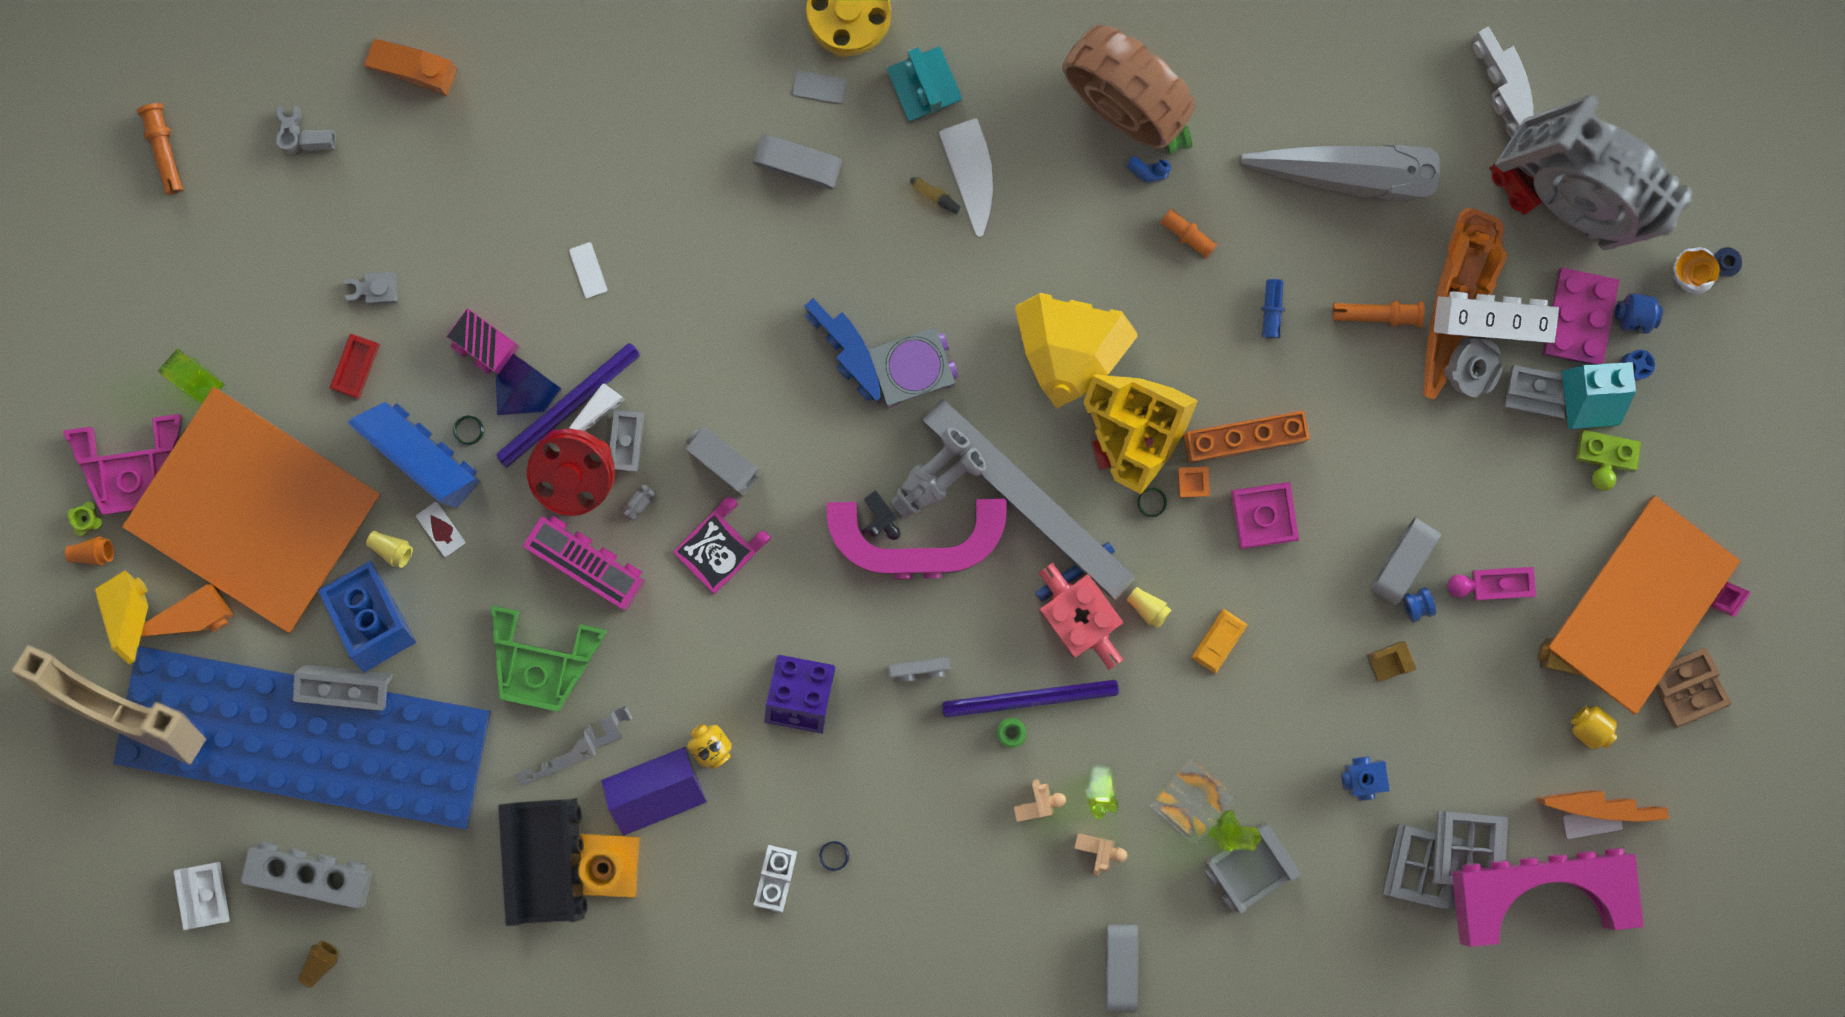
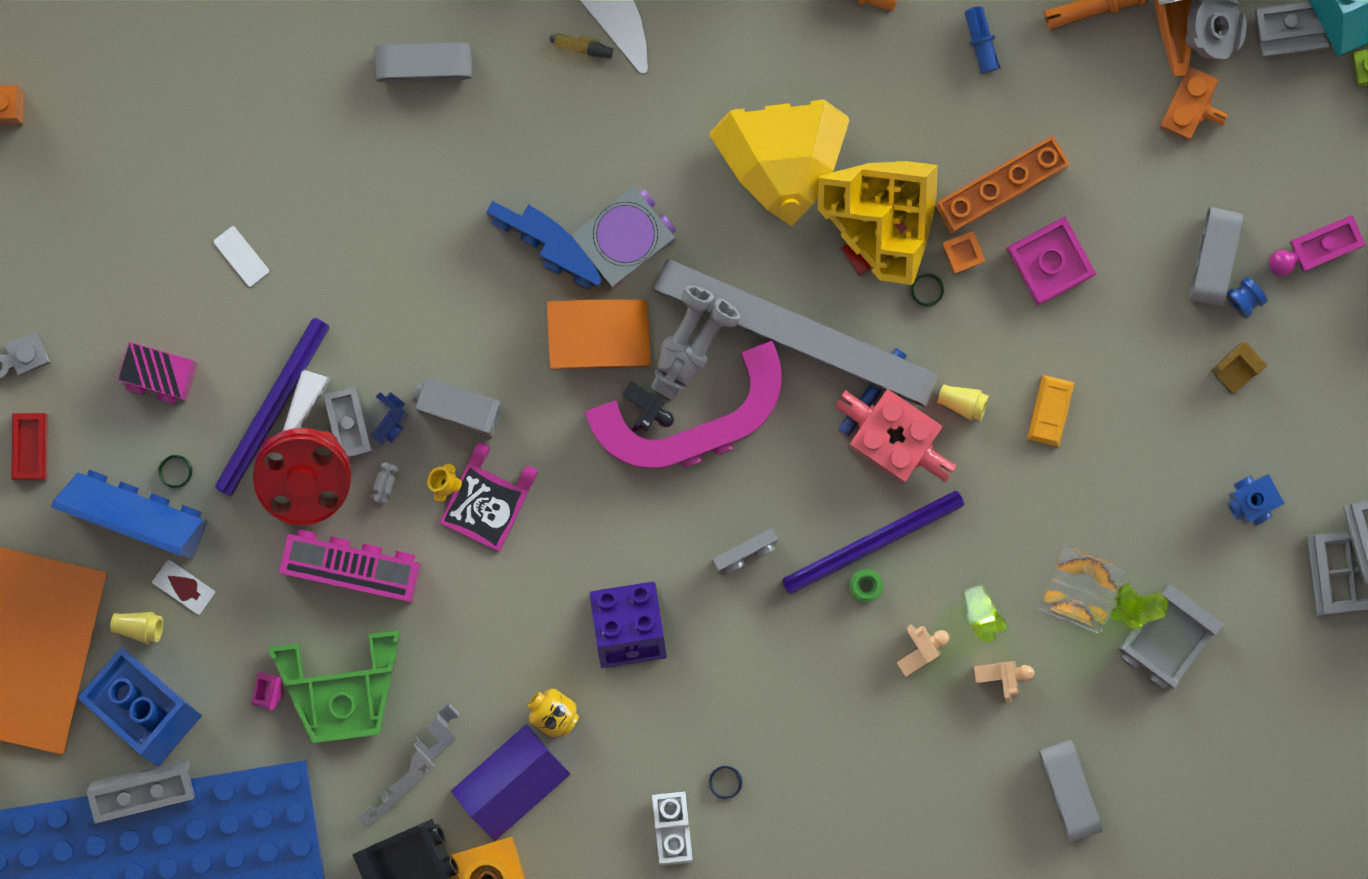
camera: 20 degrees left, 0 degrees up
clear blue slope [496,354,562,415] -> none
none -> dark pink slope [251,672,284,710]
none -> clear blue bracket [370,392,408,446]
none -> yellow plate [427,464,462,502]
none -> orange slope [547,300,651,371]
none -> orange plate [1160,66,1229,141]

